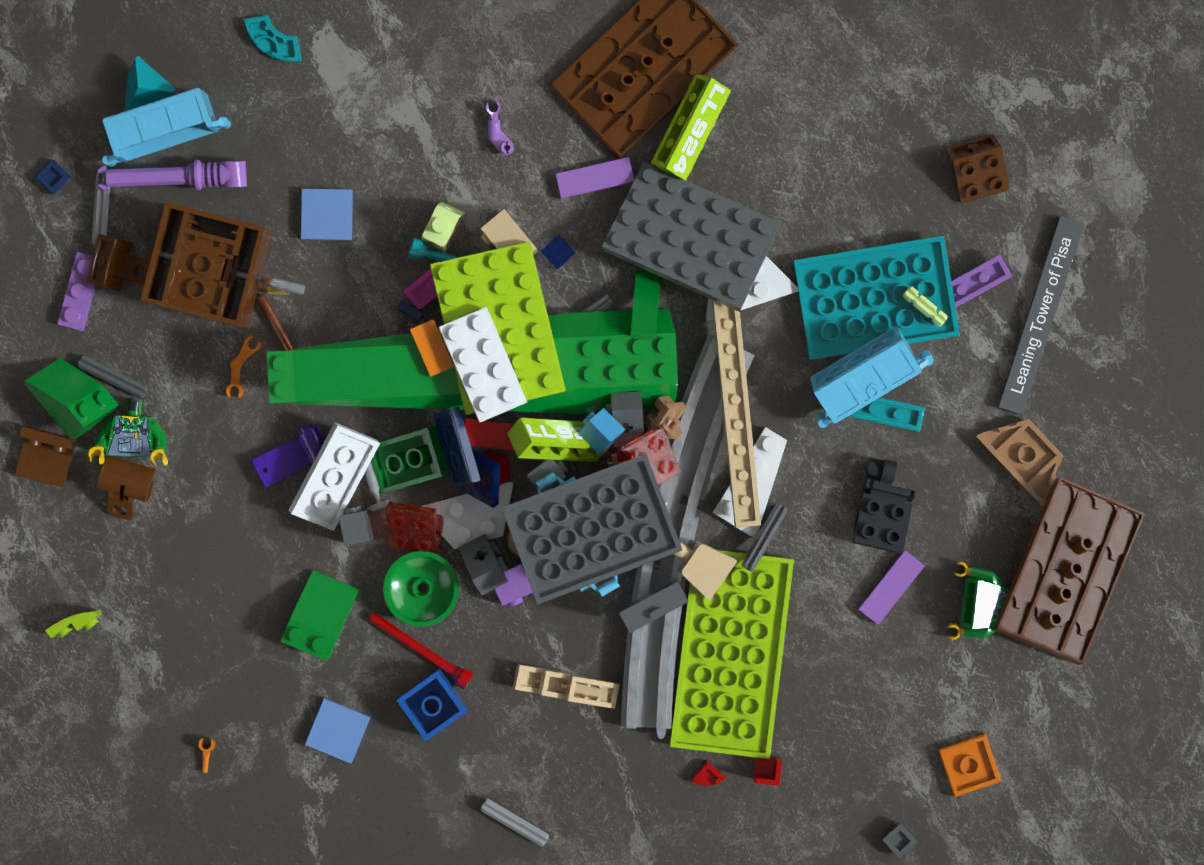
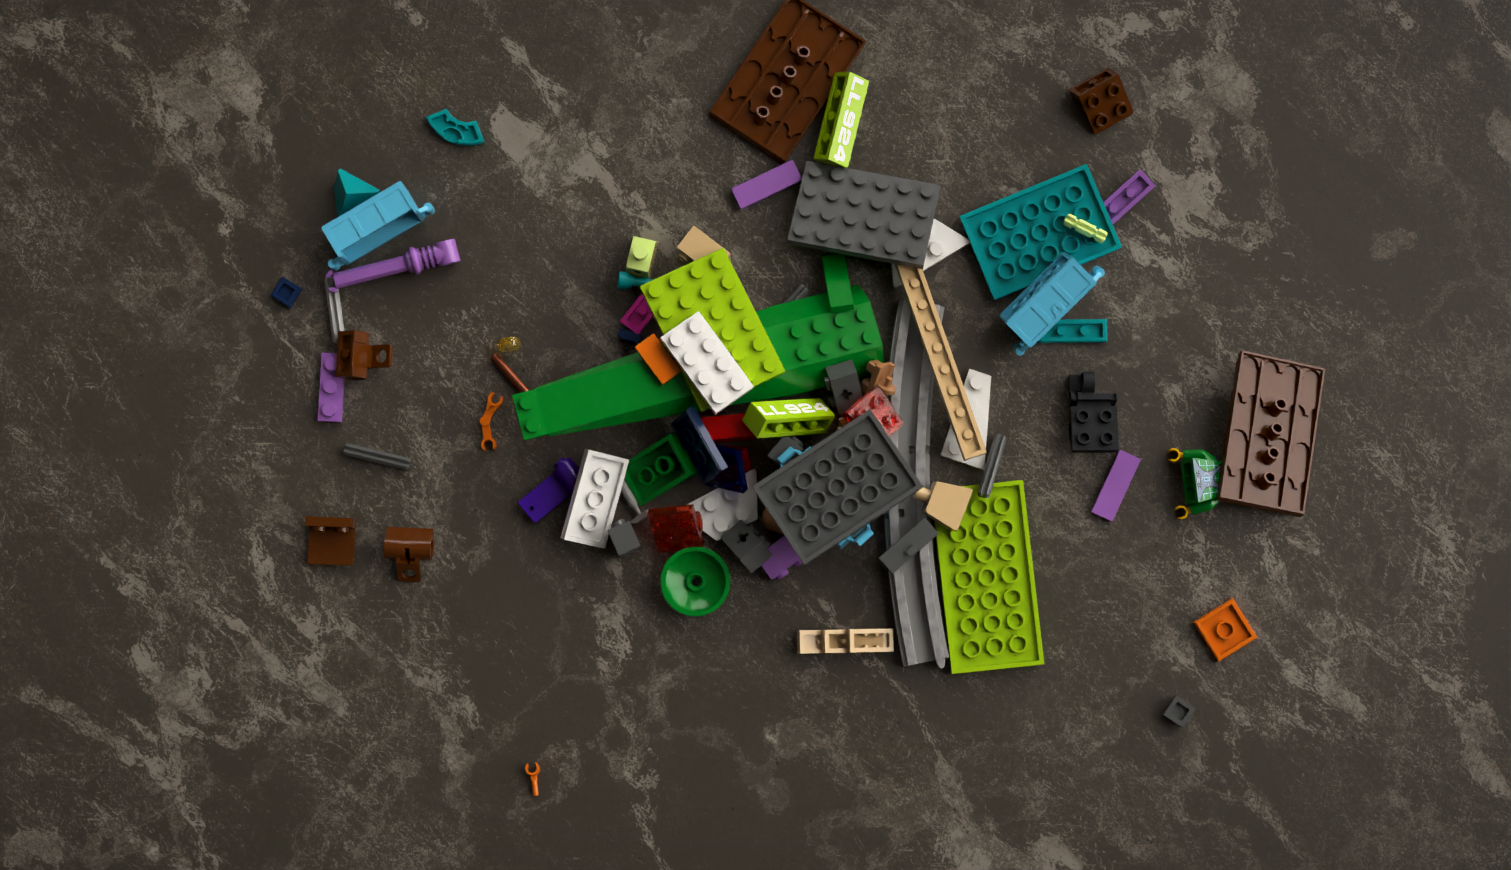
camera: 10 degrees left, 5 degrees down
green slope [23,358,119,441] -> none
lime slope [45,610,102,638] -> none
torso [88,401,168,467] -> none
reddish brown piece [140,202,305,329] -> none
green slope [280,570,360,661] -> none
medium blue tile [301,189,353,240] -> none
medium blue tile [305,698,371,764] -> none
red piece [368,613,474,690] -> none
blue brick [396,668,468,741] -> none
light grey axle [480,799,549,846] -> none
medium lavender arm [485,100,514,156] -> none
clear blue tile [540,234,576,270] -> none
dark azure brick [579,408,625,455] -> none
red tile [691,760,726,786] -> none
red panel [752,756,782,786] -> none
medium nougat wing [975,419,1063,507] -> none
dark grey tile [998,216,1085,415] -> none

